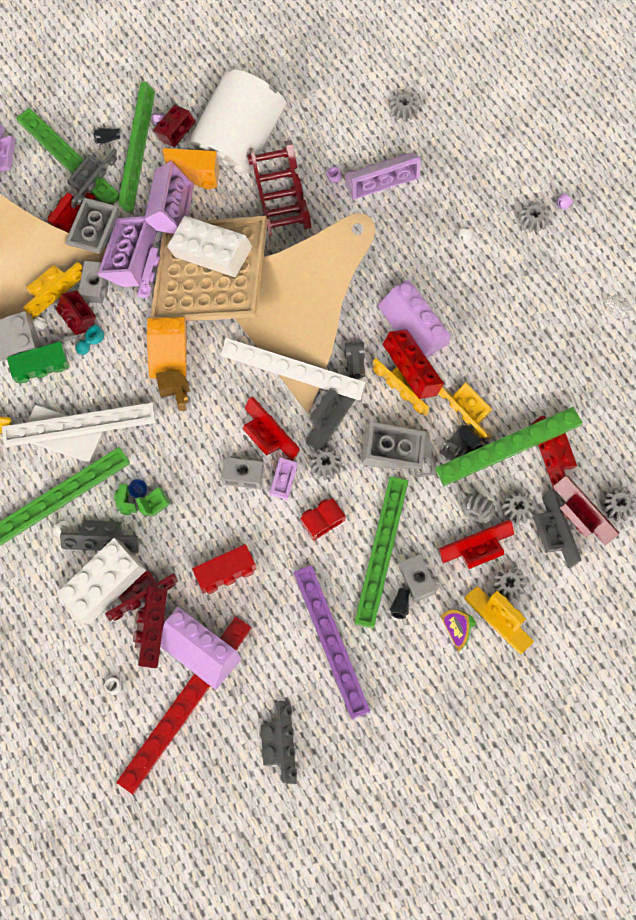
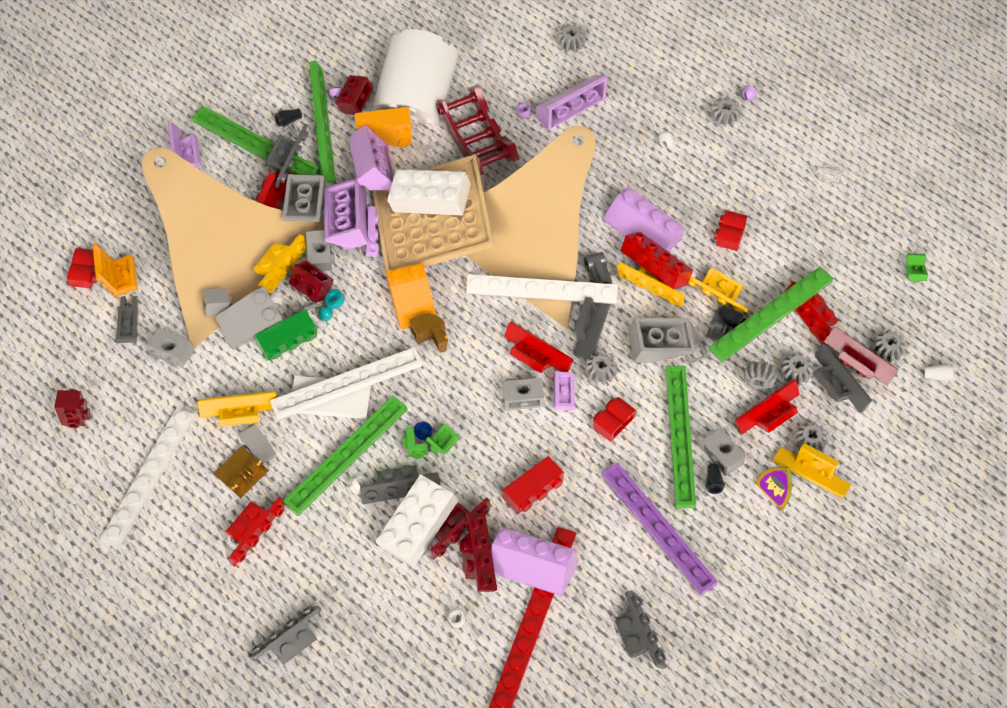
camera: 20 degrees left, 10 degrees down
none -> red brick [714,210,748,251]

